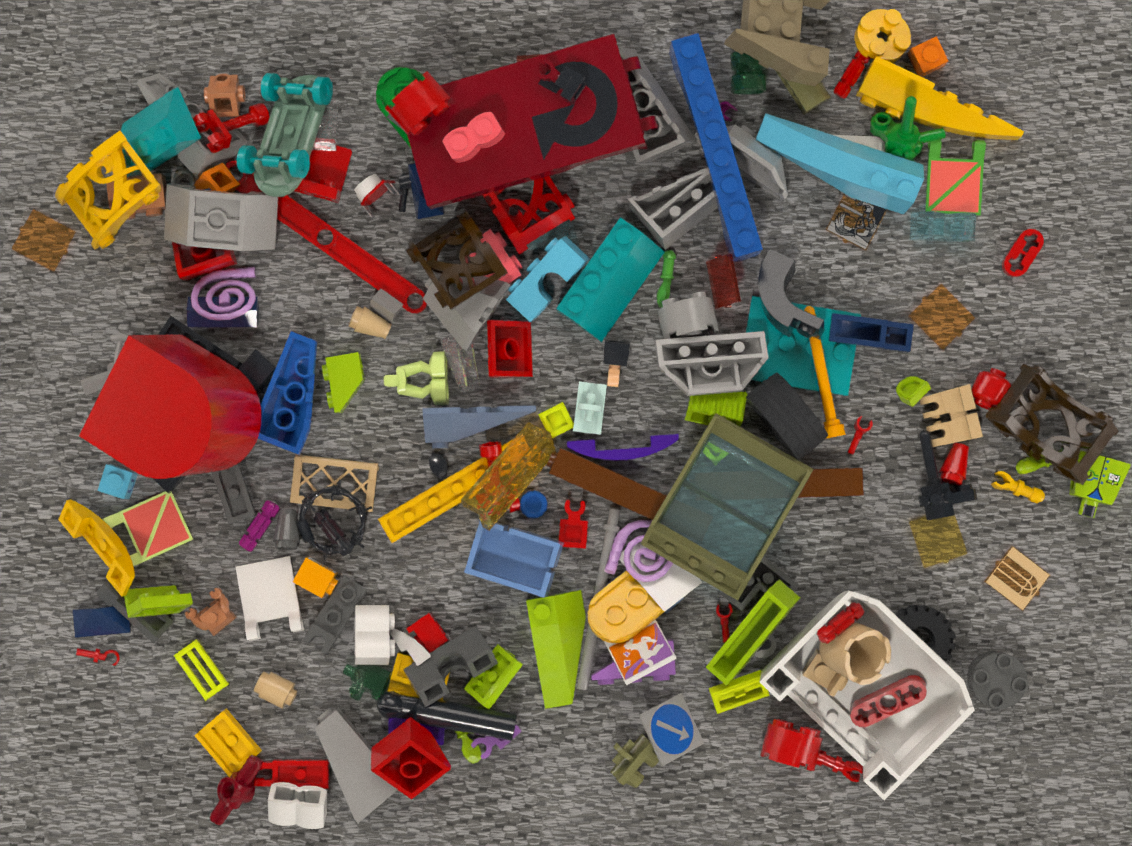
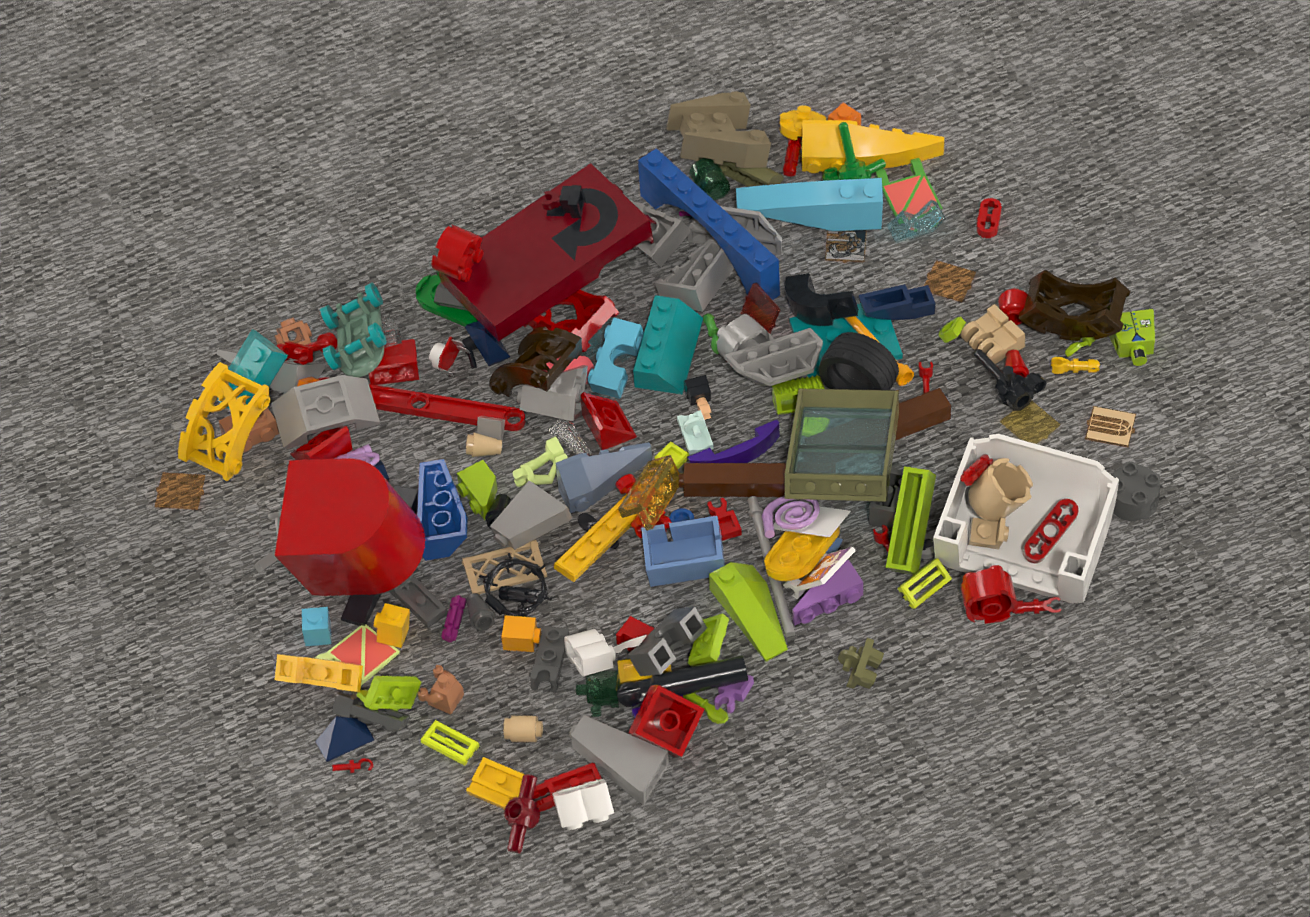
camera: 20 degrees left, 35 degrees down
white flag [236,556,304,641] -> none
coral brick [442,112,505,163] -> none
piece [639,693,704,767] -> none
none -> yellow brick [374,603,410,648]
none -> black cone [485,494,511,529]
none -> light grey slope [490,481,572,550]

